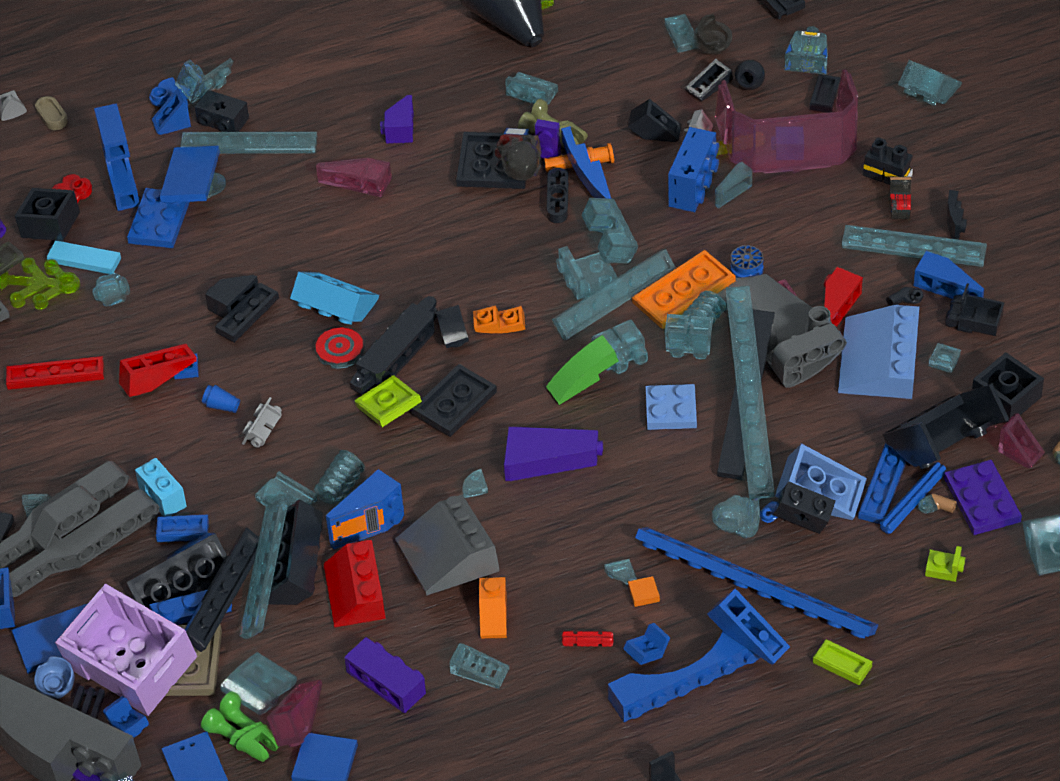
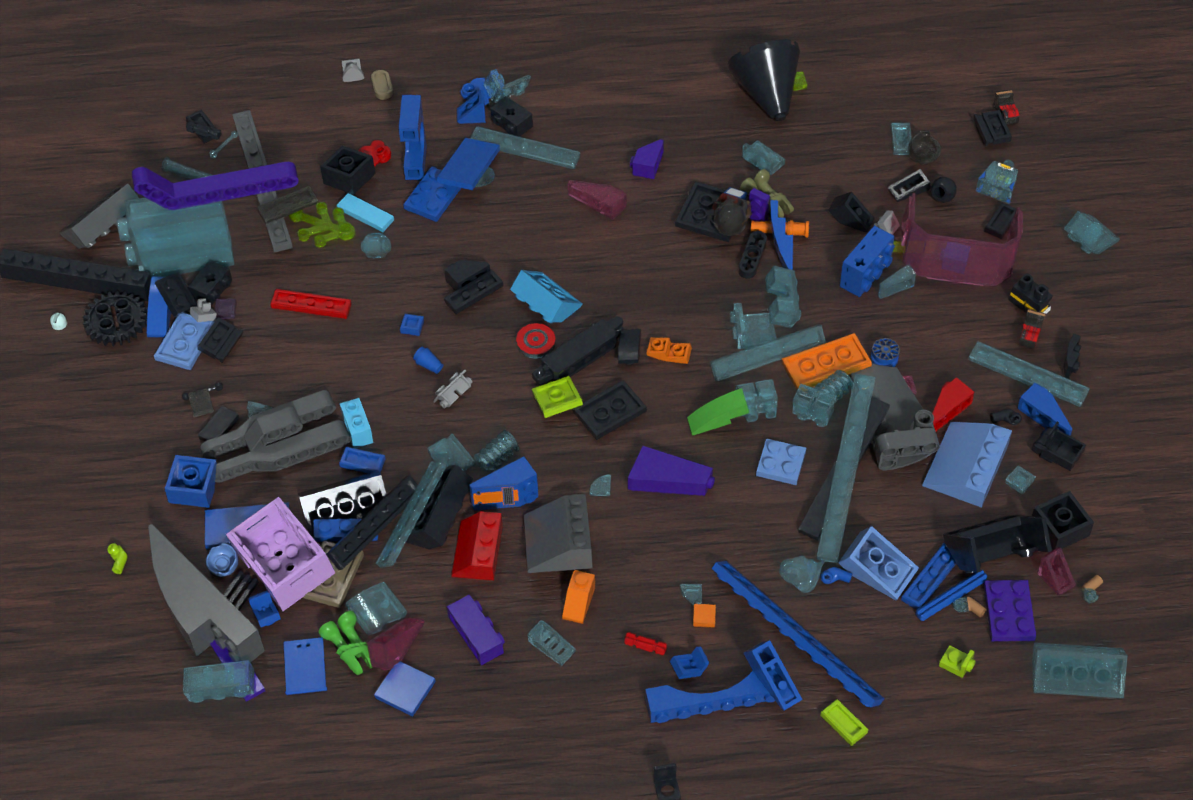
camera: 15 degrees right, 5 degrees up
red slope [119,344,197,397] -> none
black brick [773,481,836,534] -> none

